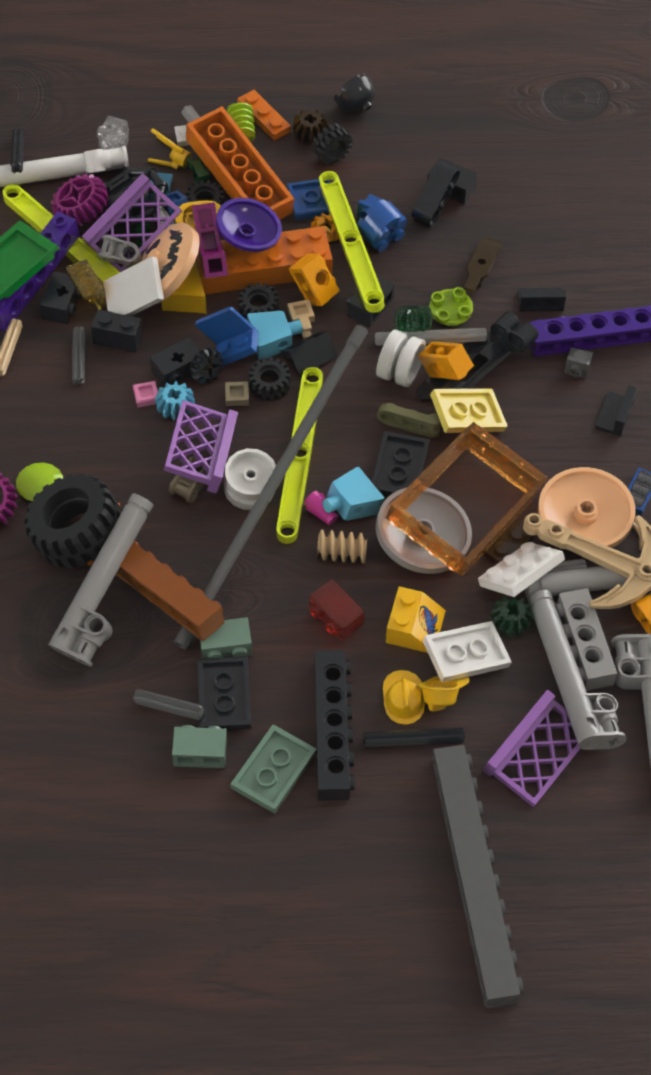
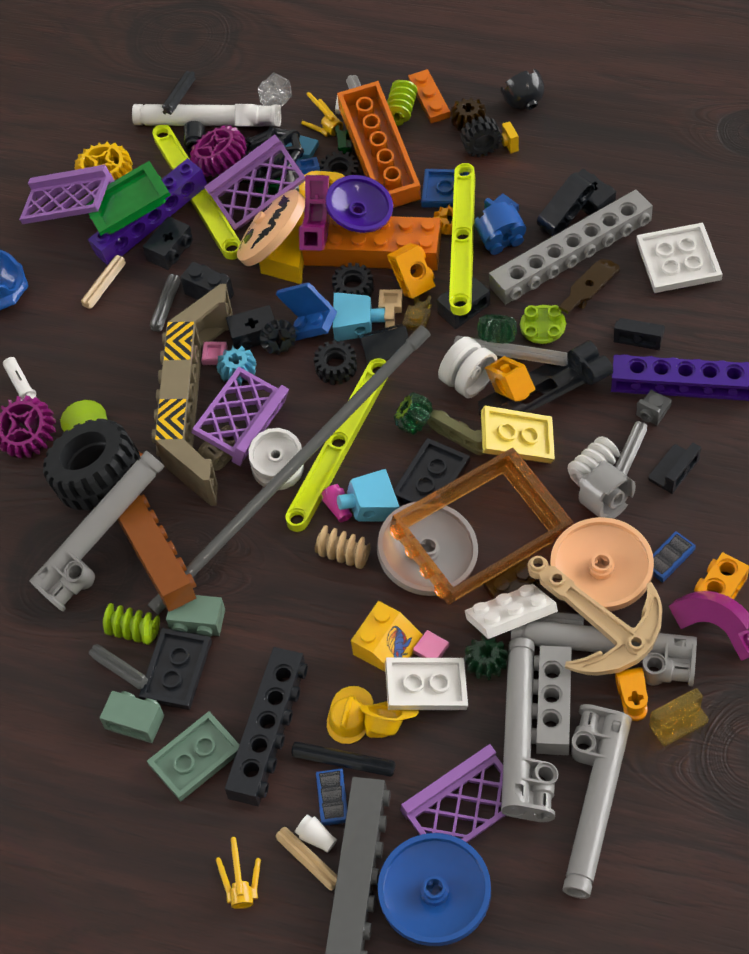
camera: 25 degrees right, 0 degrees up
clear yellow bracket [67,259,107,310] -> none
light grey piece [97,235,142,267] -> none
white tile [103,256,164,316] -> none
dark tan plate [225,381,249,406] -> none
clear red brick [309,579,365,641] -> none
none -> lime piece [103,603,160,645]
none -> dark tan slope [152,284,233,506]
none -> black brick [184,121,205,152]
none -> yellow plant [216,837,261,909]
none -> tan axle [276,827,337,891]
none -> white cone [295,814,337,853]
none -> tile [316,769,347,826]
none -> blue dish [378,833,491,946]
none -> clear green gear [394,392,433,435]
none -> clear yellow plate [402,295,432,331]
none -> bright pink tile [413,630,449,658]
none -> light grey brick [489,189,653,305]
none -> yellow plate [501,121,519,153]
none -> white piece [568,436,620,488]
none -> light grey brick [578,461,636,519]
none -> light grey axle [615,421,647,475]
none -> white plate [636,223,722,293]

